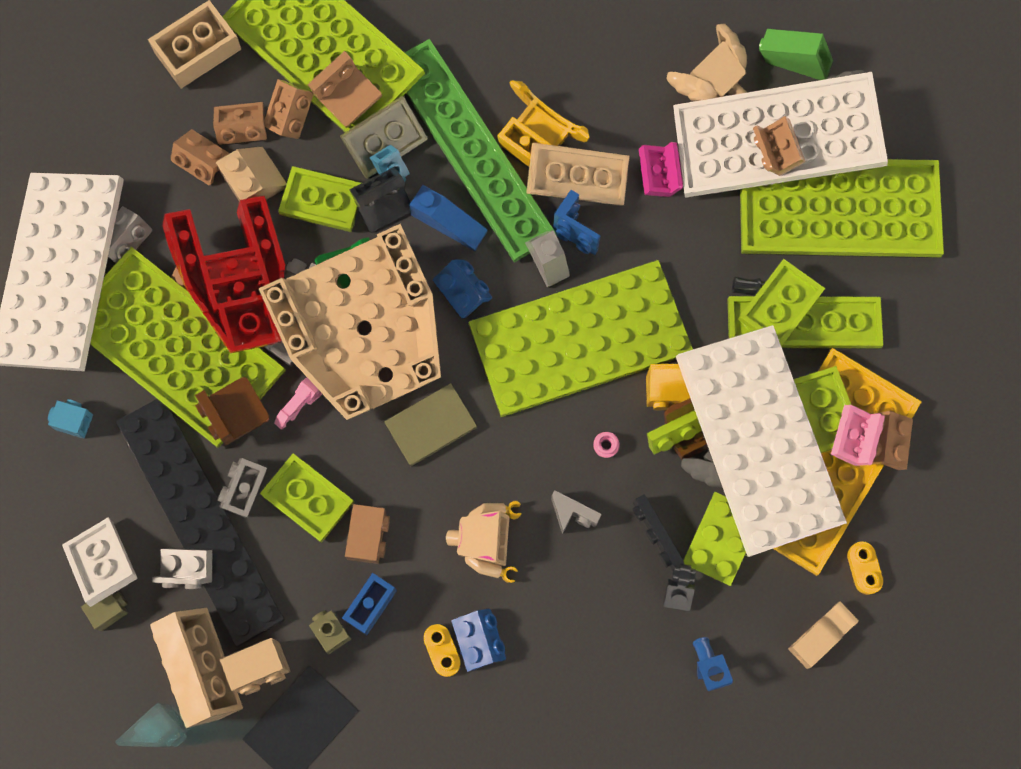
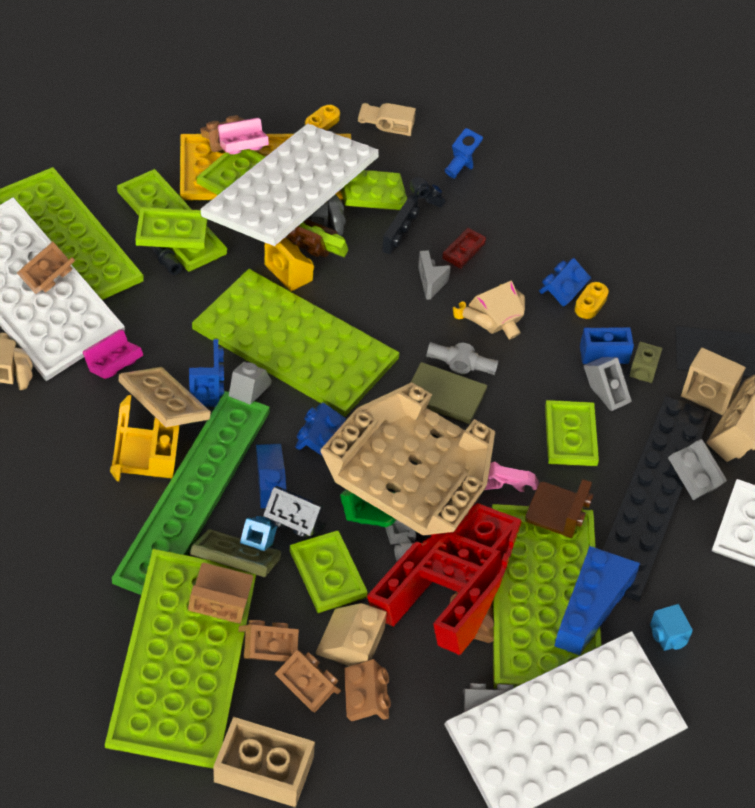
camera: 130 degrees left, 25 degrees down
light grey brick [218,458,267,517] -> none
medium nougat brick [345,504,390,564] -> none
bright pink plate [593,432,619,458] -> none
none -> light grey pin [426,342,498,375]
none -> clear red plate [442,228,486,269]
none -> blue wedge [554,546,640,655]
none -> light grey slope [583,357,632,411]

